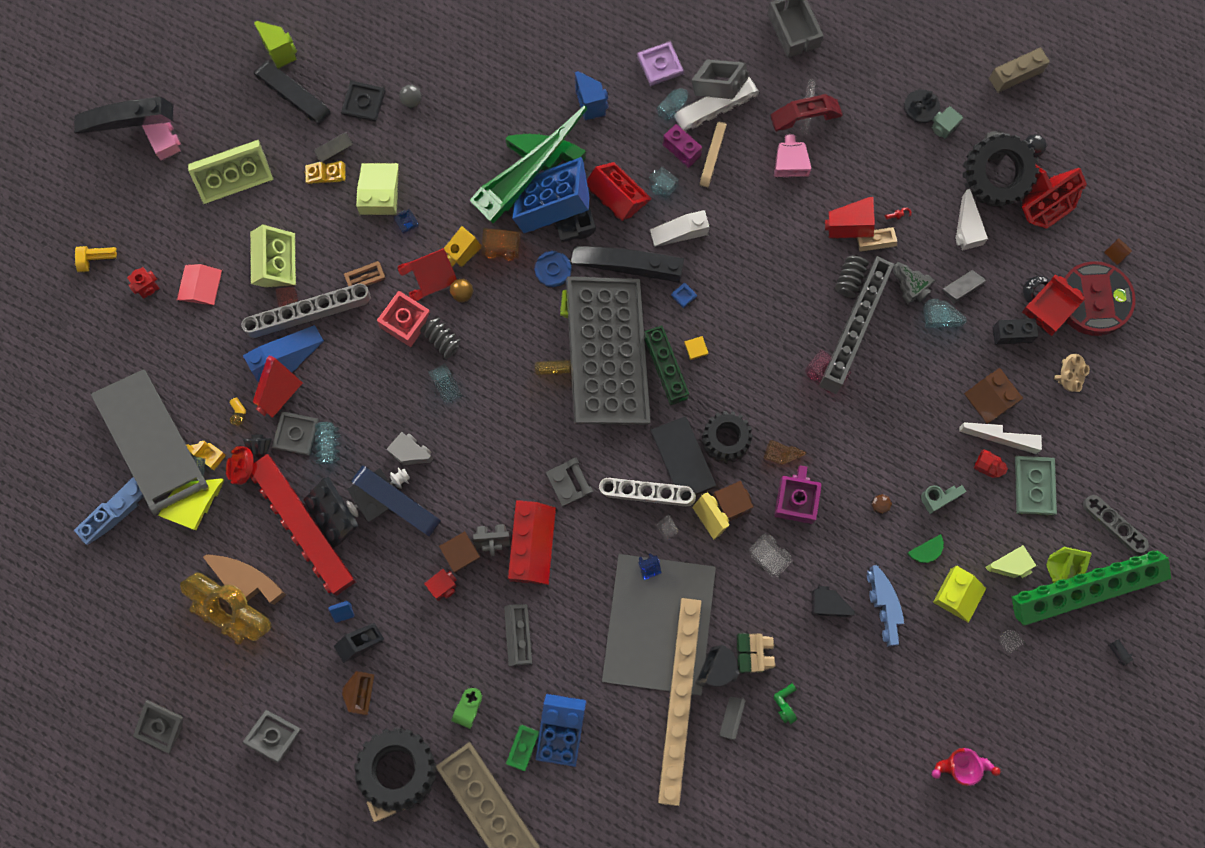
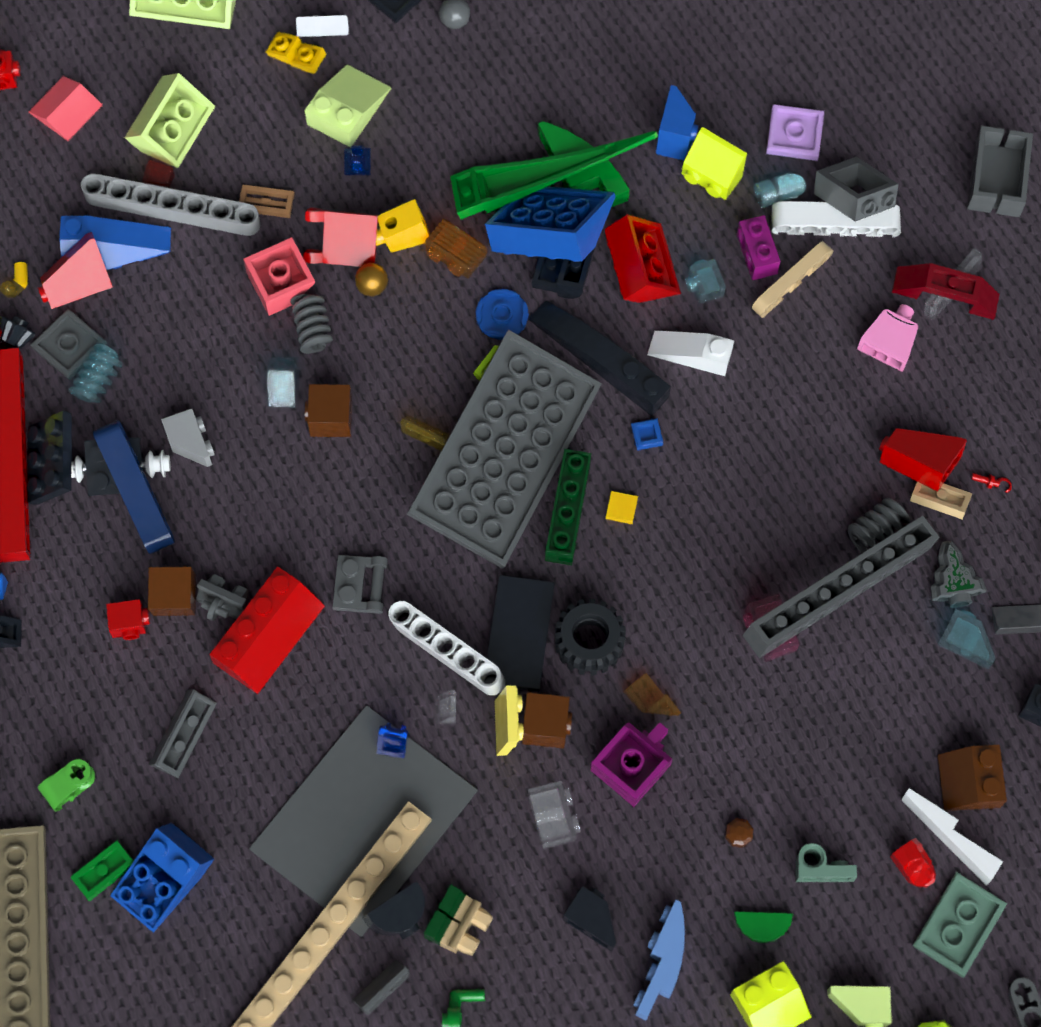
camera: 30 degrees right, 5 degrees down
none -> reddish brown head [305,384,352,437]
none -> neon yellow slope [682,127,747,200]

